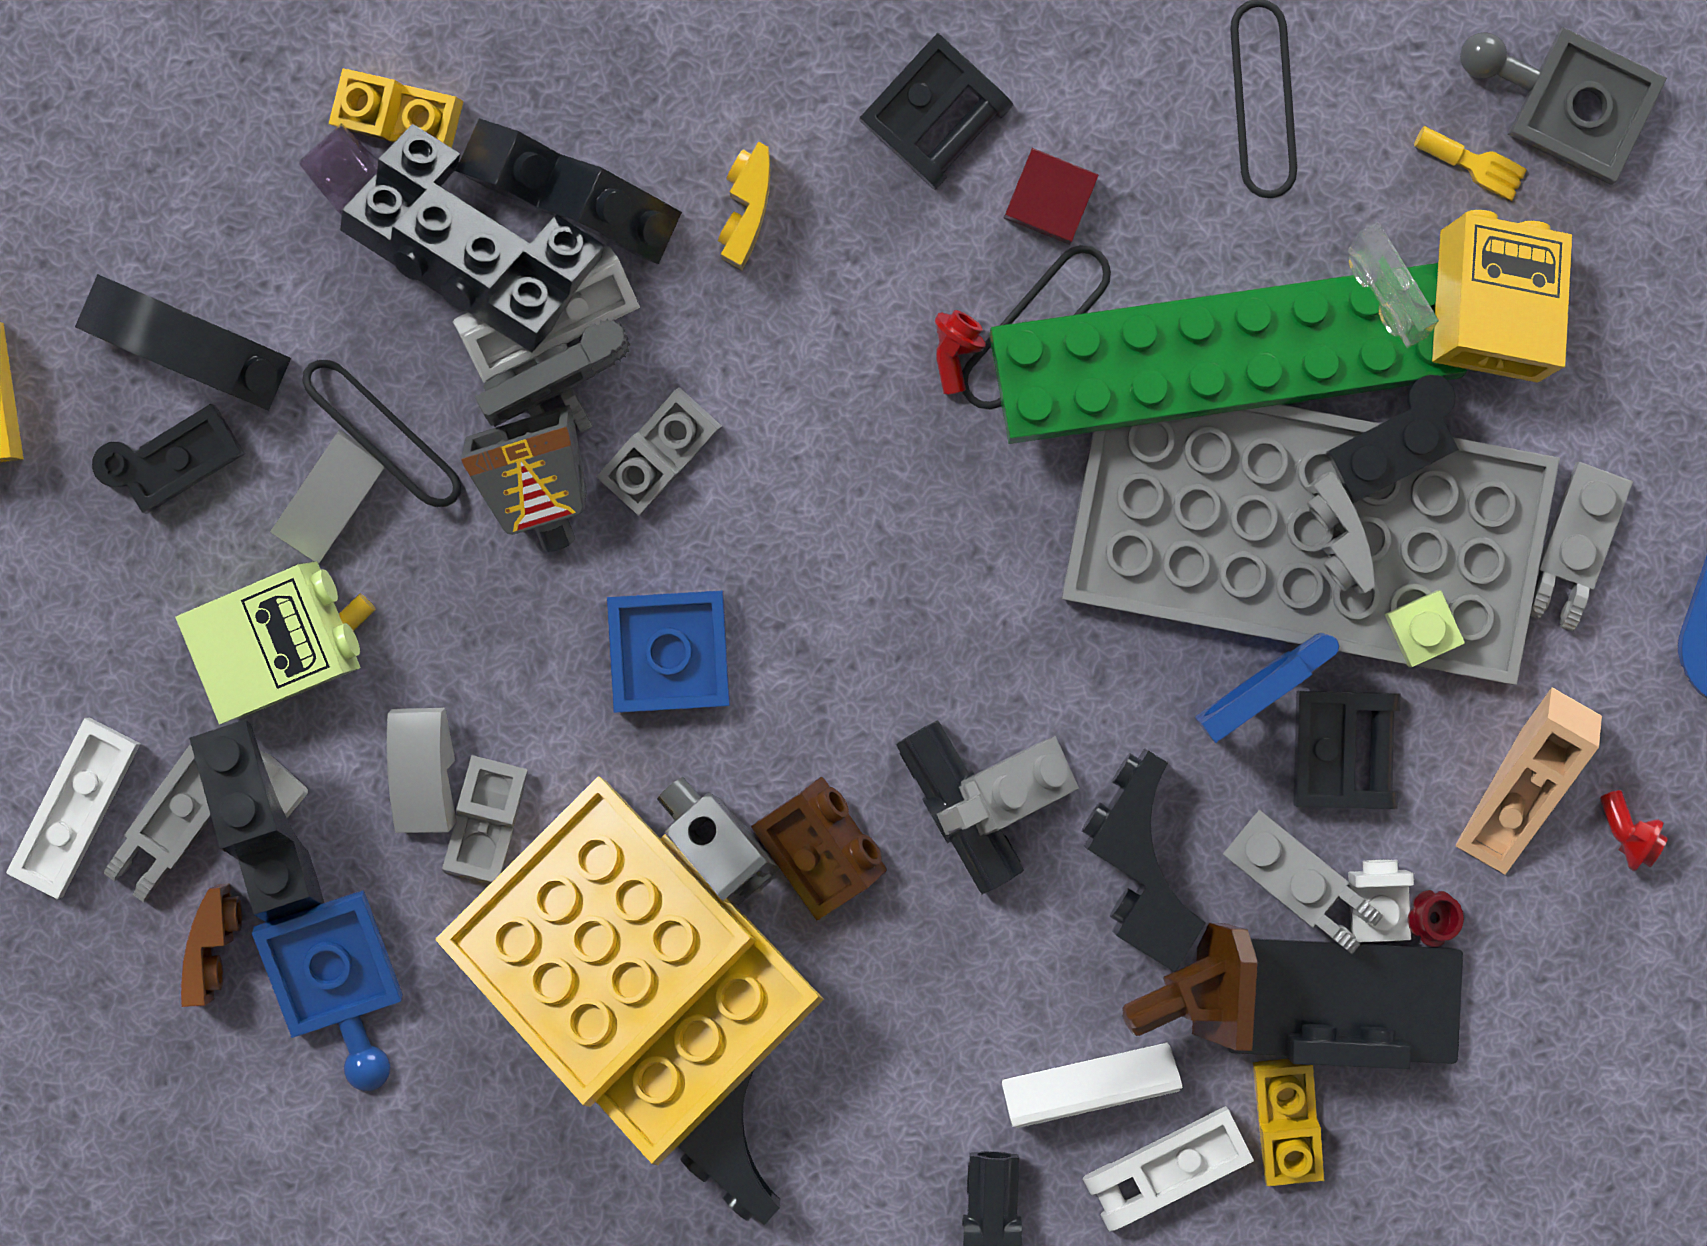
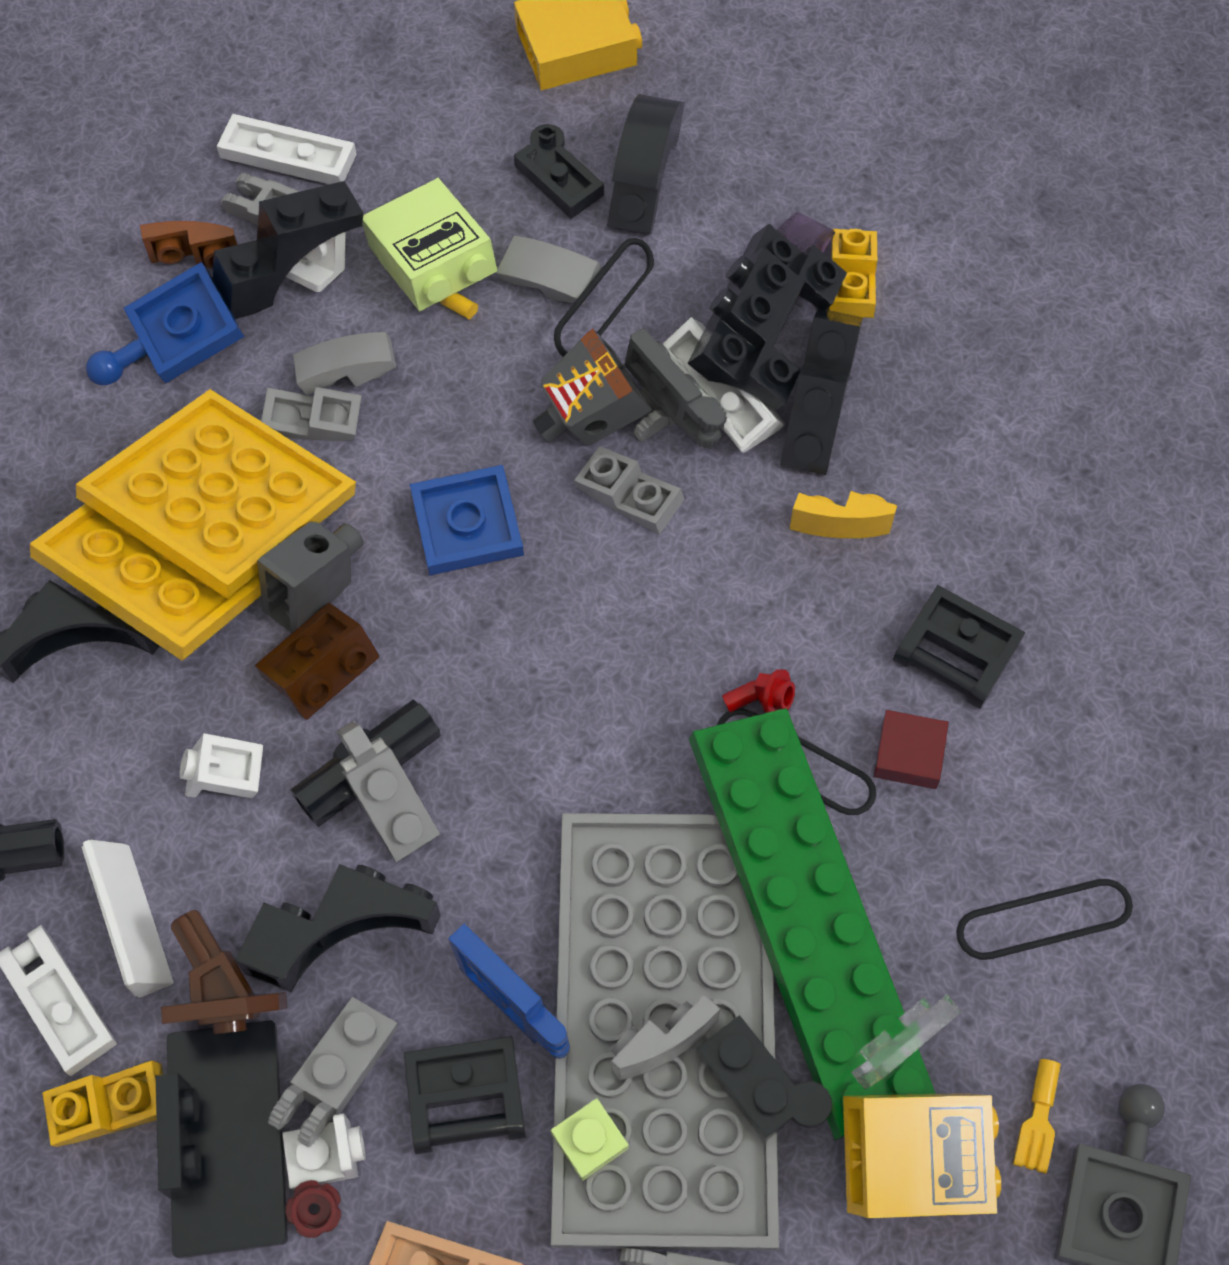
camera: 80 degrees right, 25 degrees down
none -> white bracket [180,733,263,799]

